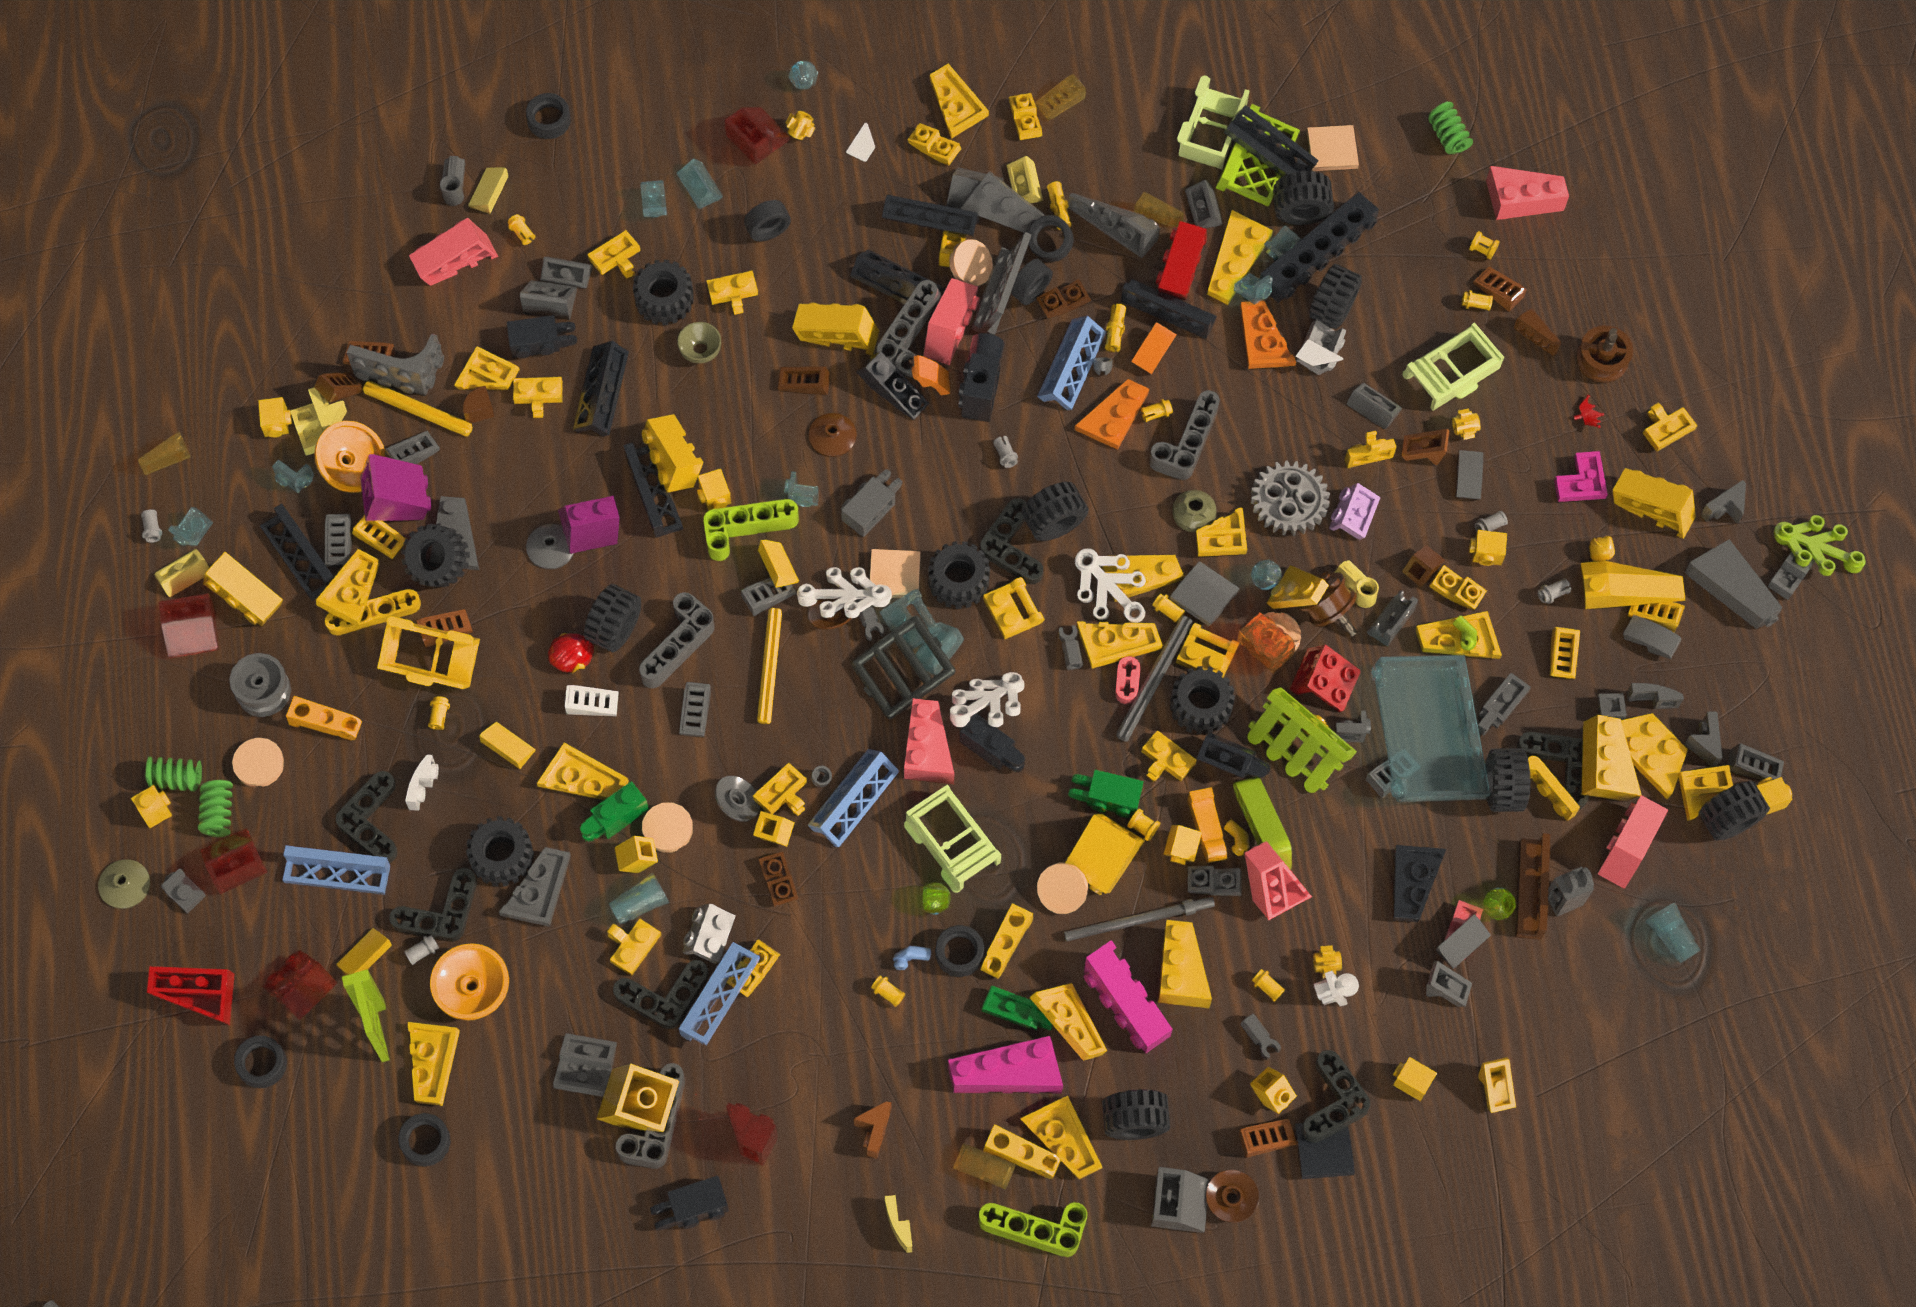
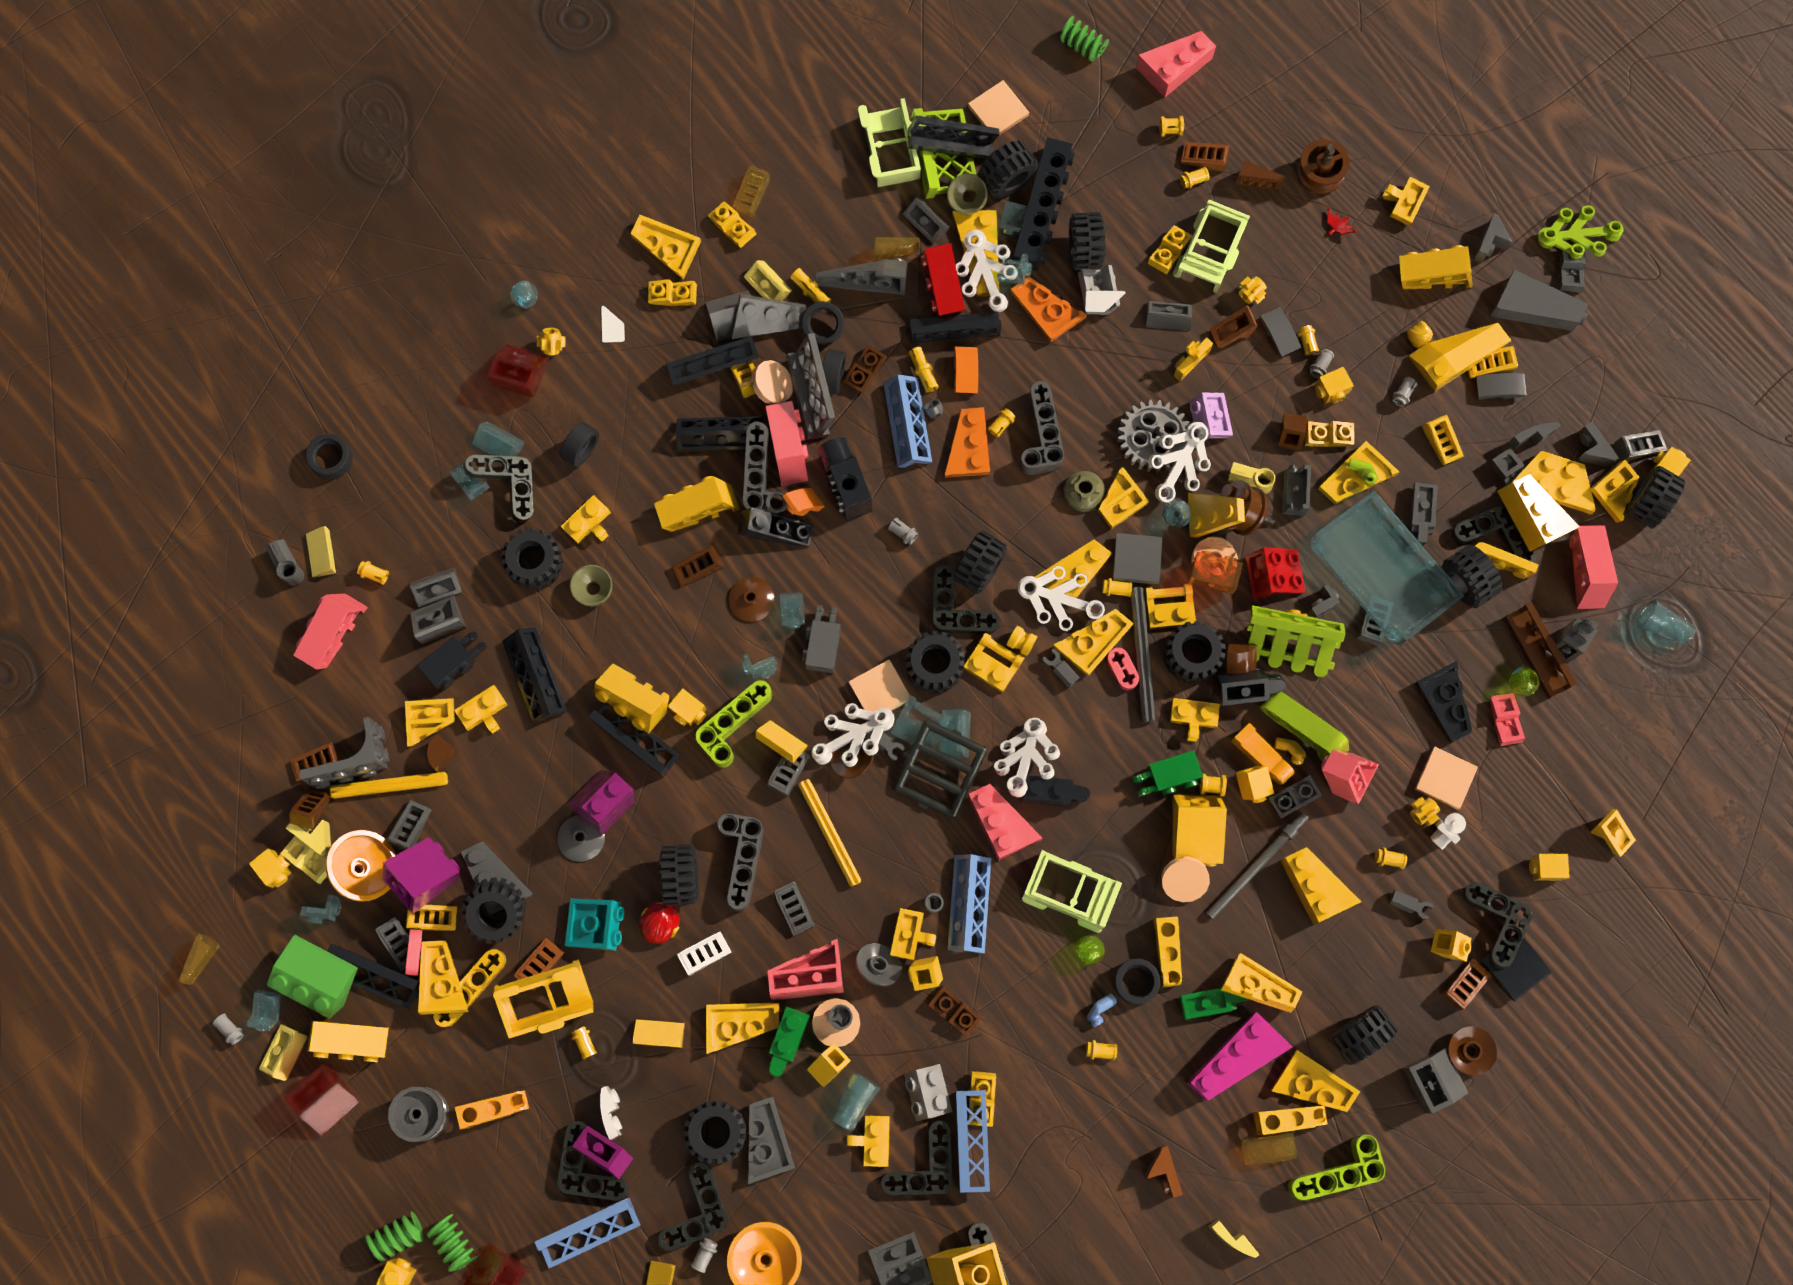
camera: 30 degrees left, 10 degrees up
light nougat tile [232,738,284,787] -> none
yellow plate [588,230,640,279] -> none
clear red slope [726,1102,778,1166] -> none
dark pink wedge [1083,940,1172,1054] -> none
dark grey slope [1426,961,1472,1007] -> none
dark grey slope [1435,914,1491,969] -> none
dark pink plate [1554,451,1608,502] -> none
none -> bright green slope [267,935,358,1019]
none -> coral beam [405,929,422,976]
none -> pearl dark grey beam [463,455,533,523]
none -> teal plate [565,898,624,950]
none -> magenta slope [573,1126,633,1179]
none -> coral wedge [768,939,844,1001]
none -> clear light blue bracket [780,592,805,628]
none -> dark grey wheel [828,1004,853,1030]
none -> olive piece [947,173,988,215]
none -> white plant [956,230,1018,312]
none -> yellow wheel [1006,625,1038,657]
none -> yellow slope [1148,225,1192,275]
none -> white plant [1148,422,1211,502]
none -> reddish brown brick [1227,643,1257,674]
none -> yellow pin [1297,325,1319,356]
none -> light nougat tile [1415,747,1478,810]

